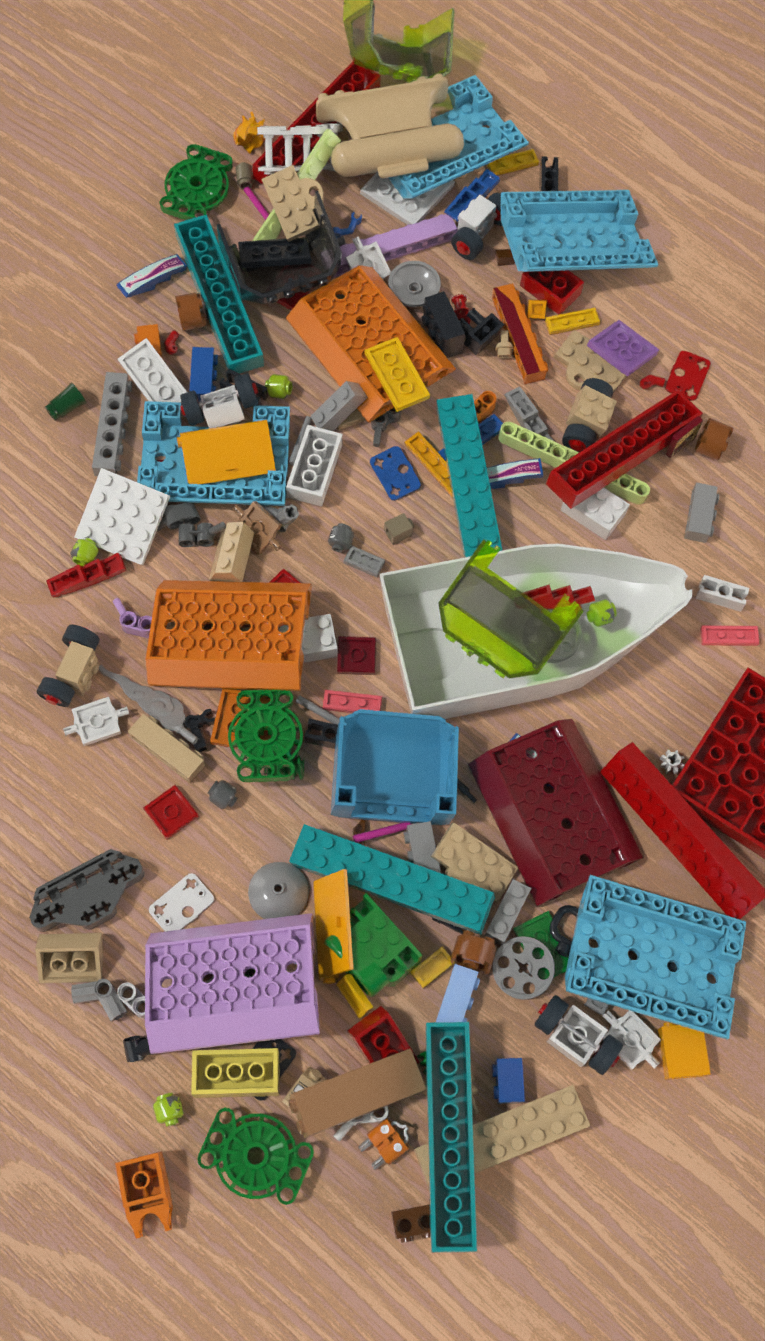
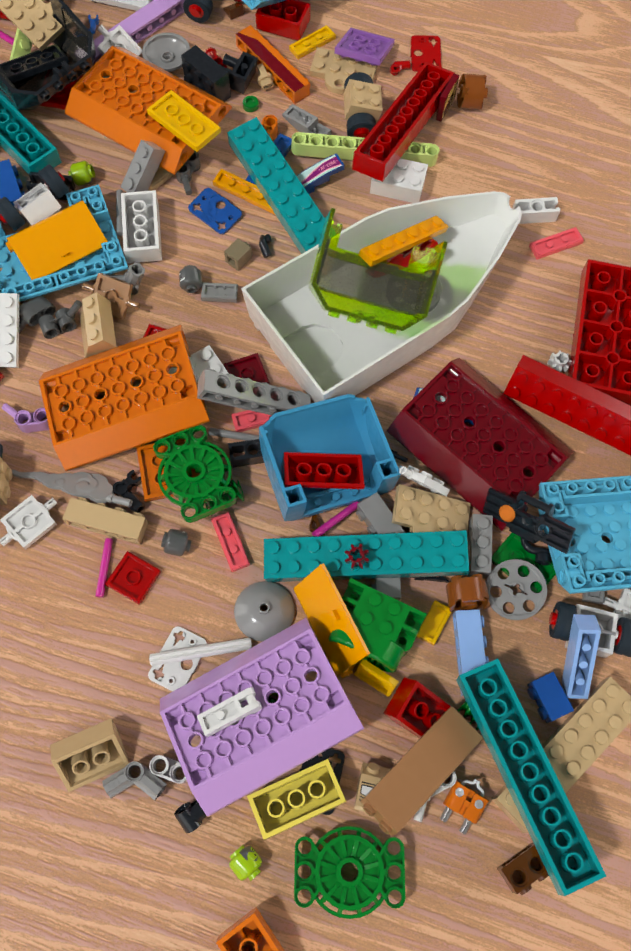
camera: 20 degrees left, 0 degrees up
dark grey connector [29,849,144,932] -> none
light orange plate [527,299,547,319] -> none
lime head [586,599,617,627] -> none
light grey brick [684,482,719,543] -> none
none -> dark pink bar [95,538,113,598]
none -> white axle [149,638,252,666]
none -> light grey brick [197,369,310,415]
none -> white plate [197,687,262,738]
none -> coral tile [211,511,250,572]
none -> green tile [243,96,259,112]
none -> black arm [259,234,272,258]
none -> red slope [281,452,365,489]
none -> dark red gear [345,544,370,570]
none -> light orange plate [358,215,449,267]
none -> light grey brick [371,578,401,601]
none -> white plate [399,465,450,497]
none -> black piece [482,488,576,554]
none -> light blue brick [562,614,601,699]

